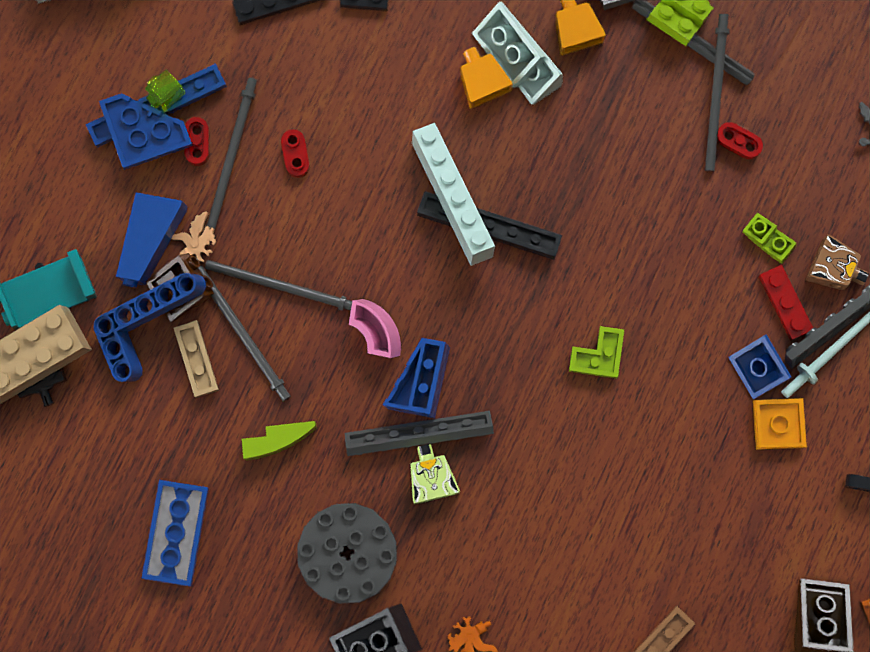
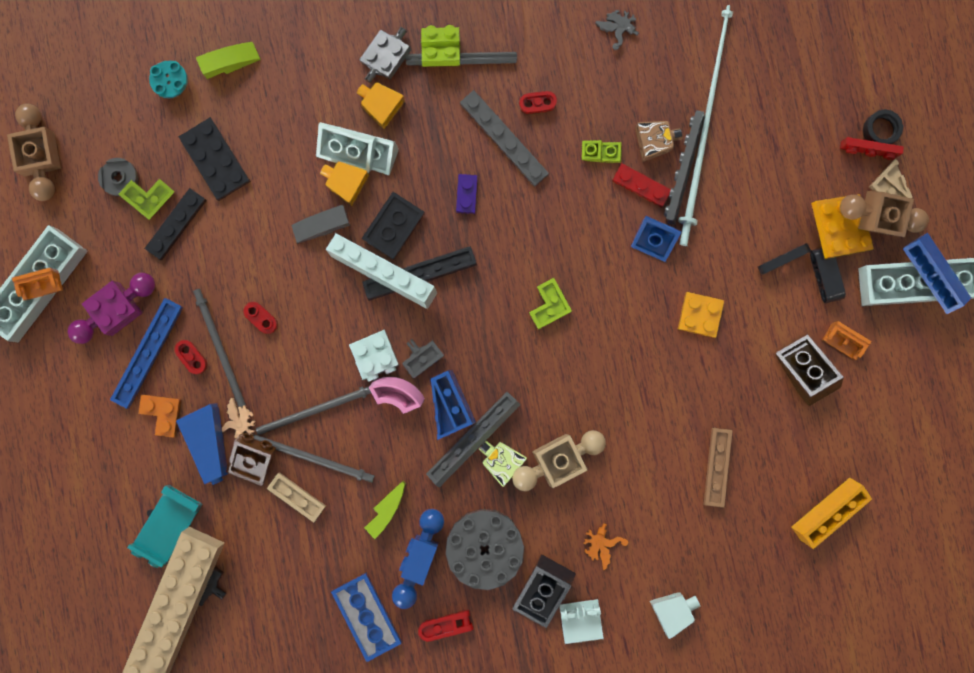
camera: 35 degrees left, 5 degrees up
blue beam [93,273,206,382] -> none
blue plate [99,93,192,170] -> none
clear neon green brick [145,70,186,112] -> none
dark grey bar [705,14,730,172] -> none
light orange plate [753,398,807,450] -> none
none -> magenta brick [68,273,155,344]
none -> orange plate [138,395,181,437]
none -> dark grey slope [291,205,350,244]
none -> light aqua plate [349,330,399,382]
none -> black plate [361,192,425,260]
none -> blue brick [392,509,444,609]
none -> dark grey plate [402,339,444,379]
none -> red plate [418,609,474,642]
none -> dark purple plate [456,174,477,214]
none -> dark grey plate [460,90,549,187]
none -> tan brick [512,430,606,491]
none -> light orange plate [678,292,724,338]

